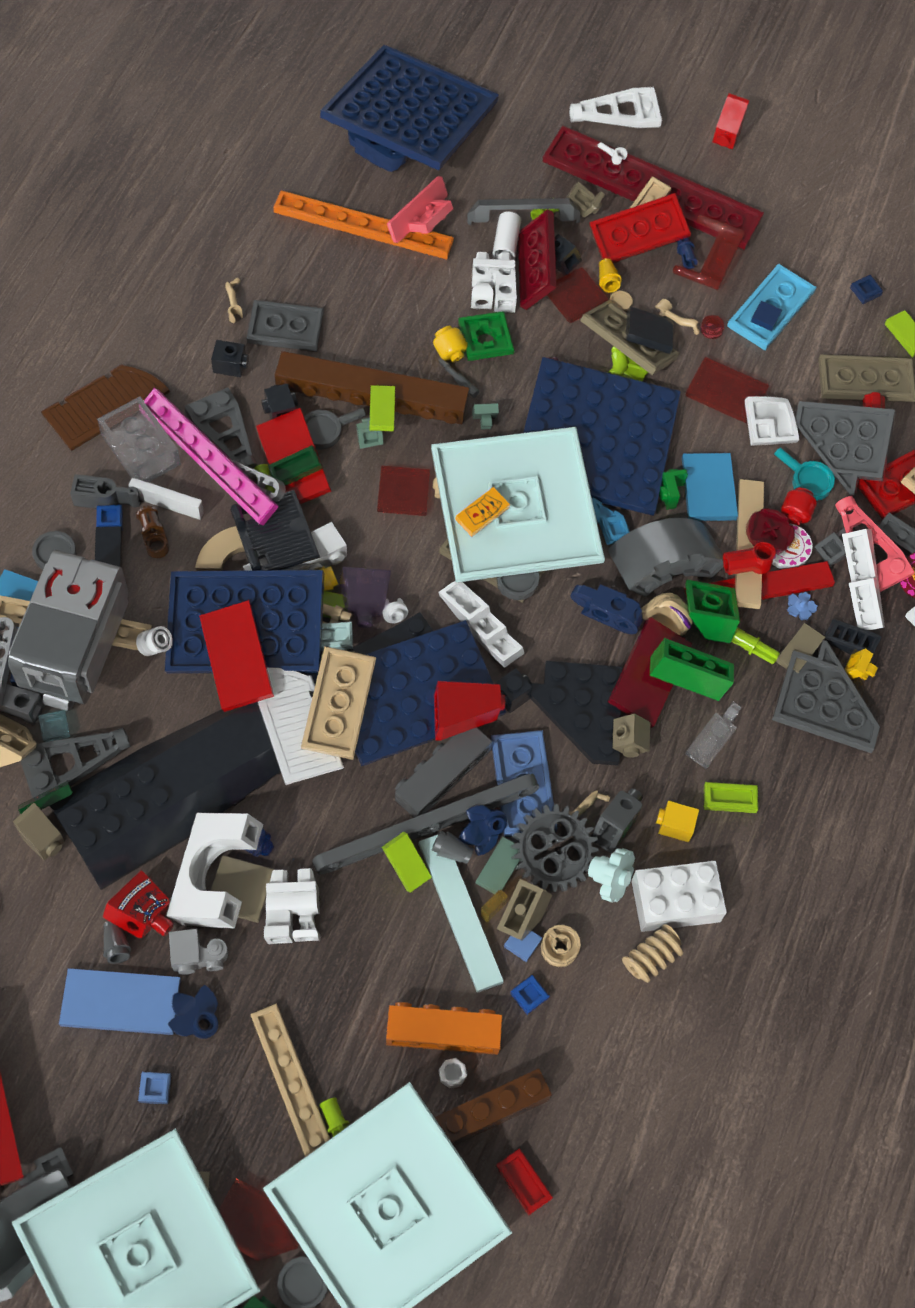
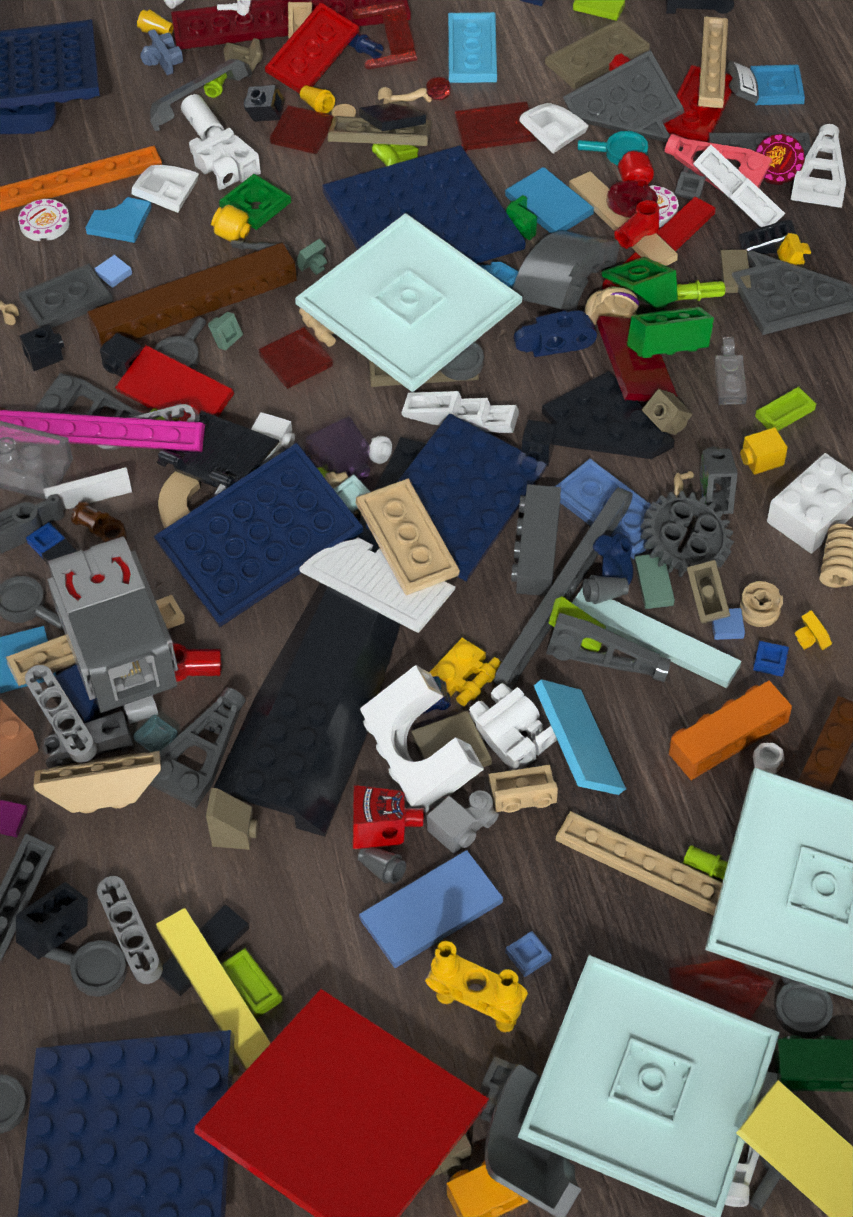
camera: 30 degrees left, 10 degrees down
dark green tile [18,781,73,814] -> none
white wheel [136,626,173,656] -> none
dark blue plate [168,985,218,1039] -> none
red tile [199,600,274,712] -> none
dark green tile [268,445,323,486] -> none
lime tile [369,385,395,431] -> none
coral bracket [387,176,453,243] -> none
red slope [434,681,505,741] -> none
light orange tile [455,487,510,537] -> none
clear yellow tile [481,890,508,923] -> none
dark red tile [518,209,556,310] -> none
light aqua plant [588,848,635,903] -> none
dark blue tile [751,301,782,331] -> none
medium blue plant [787,592,818,620] -> none
none -> white tile [18,199,70,241]
none -> dark azure tile [85,197,152,243]
none -> light blue tile [95,255,132,288]
none -> white plate [132,165,199,213]
none -> yellow cone [137,9,174,35]
none -> sand blue hips [140,29,183,75]
none -> red piece [173,643,221,682]
none -> yellow piece [425,941,528,1033]
none -> yellow plate [429,637,502,706]
none -> tan bracket [489,765,558,813]
none -> medium azure tile [534,679,626,795]
none -> dark grey plate [546,613,671,682]
none -> yellow tile [794,610,832,650]

